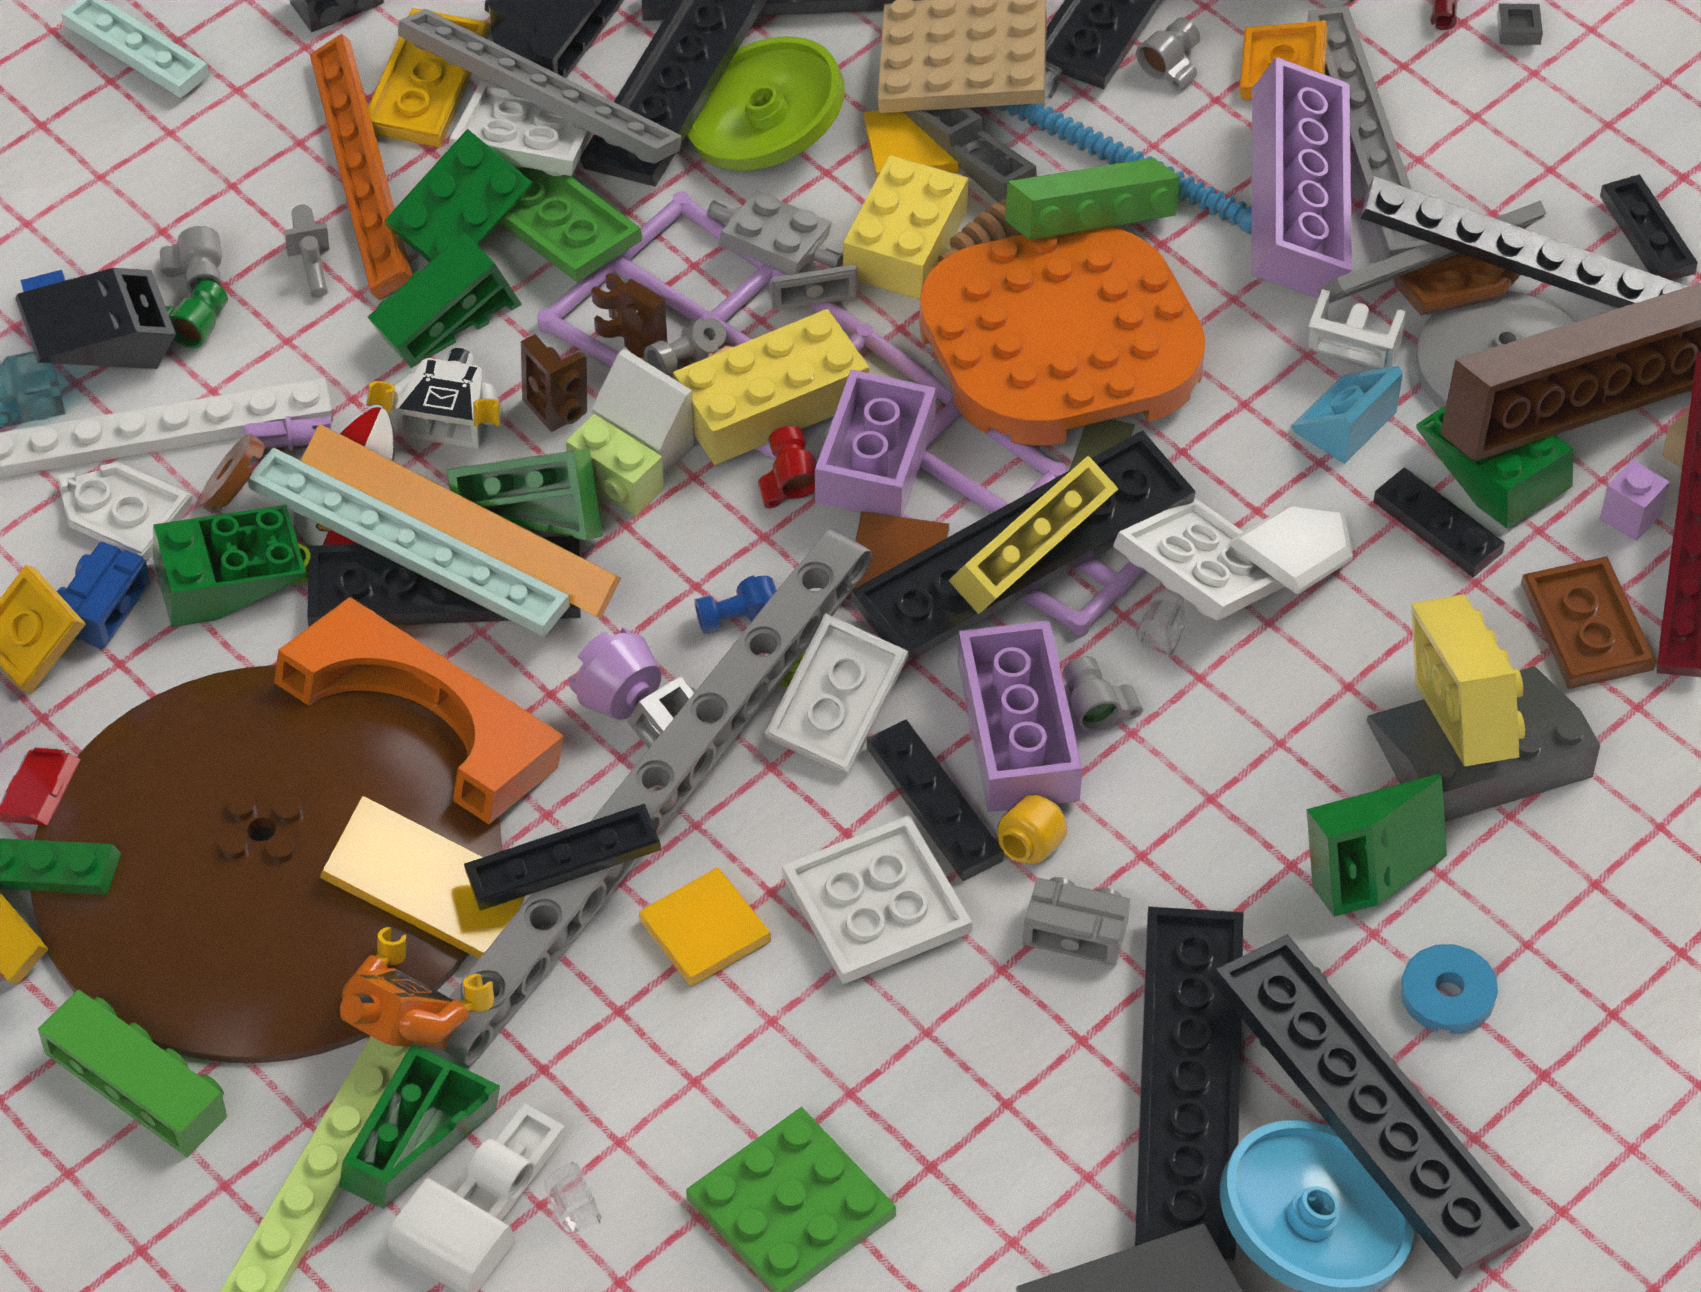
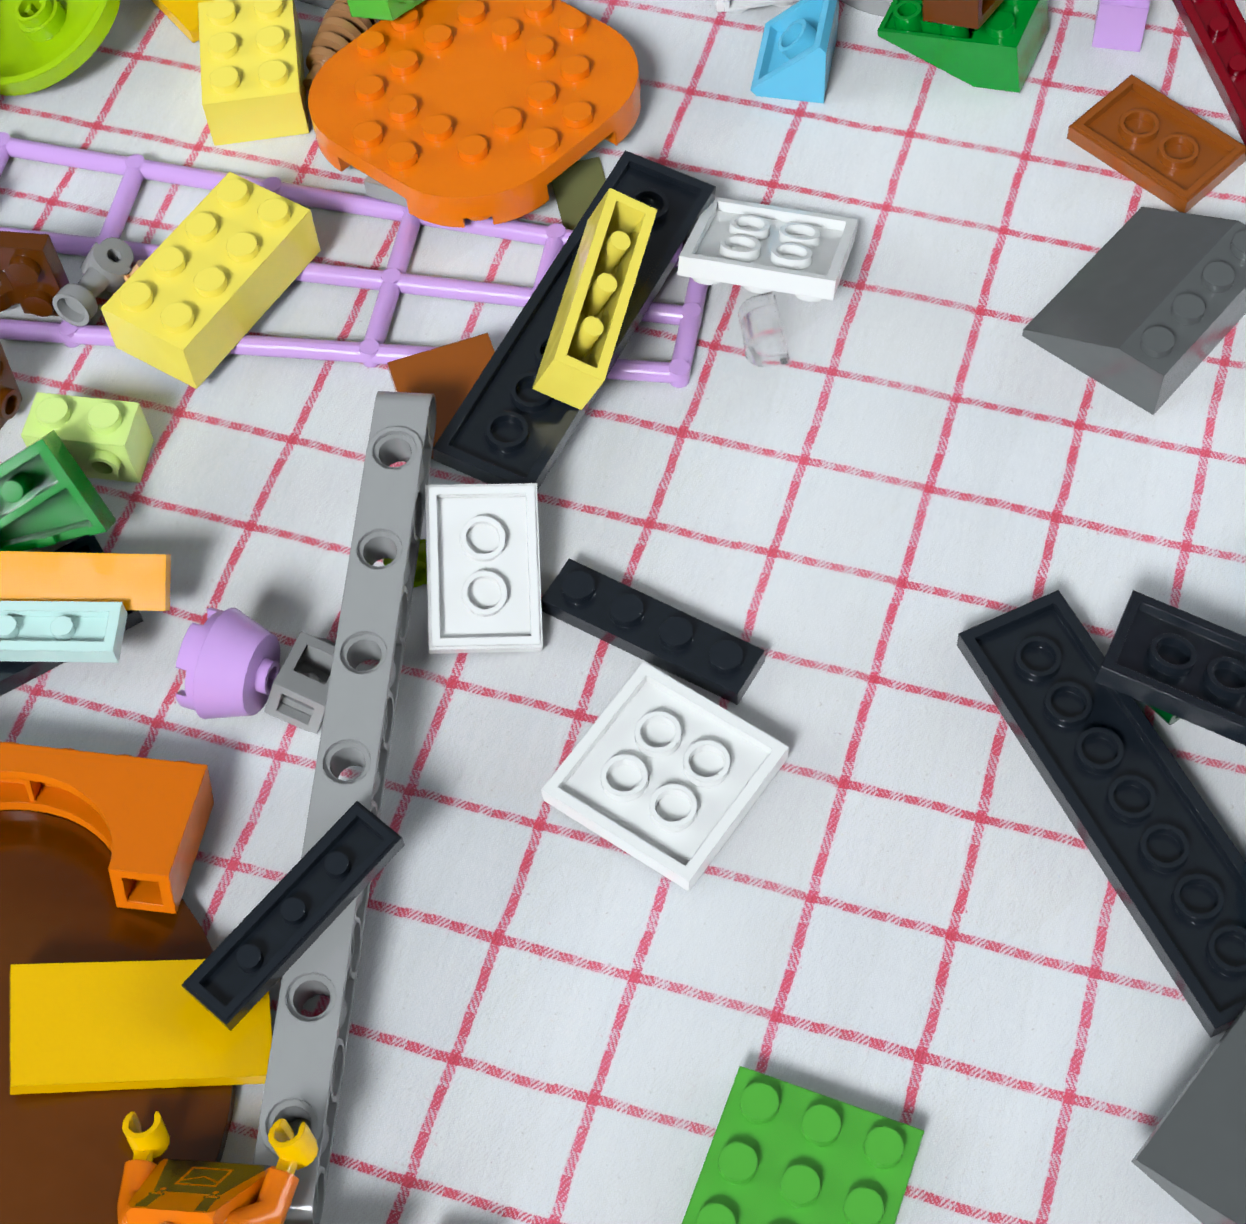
camera: 25 degrees left, 5 degrees up
white slope [592,348,694,476] -> none
yellow tile [639,867,771,987] -> none
blue leg [694,575,777,634] -> none
light grey plate [707,191,843,275] -> none
red piece [758,425,817,508] -> none
light grey slope [768,264,857,311] -> none
lavender brick [815,370,936,517] -> none
lavender brick [958,620,1082,812] -> none
yellow head [997,795,1067,864] -> none
light grey brick [1023,877,1130,966] -> none
light grey piece [1063,656,1143,731] -> none
white tile [1229,506,1353,595] -> none
green slope [1306,774,1447,917] -> none
black plate [1373,467,1505,578] -> none
light yellow brick [1411,594,1525,766] -> none

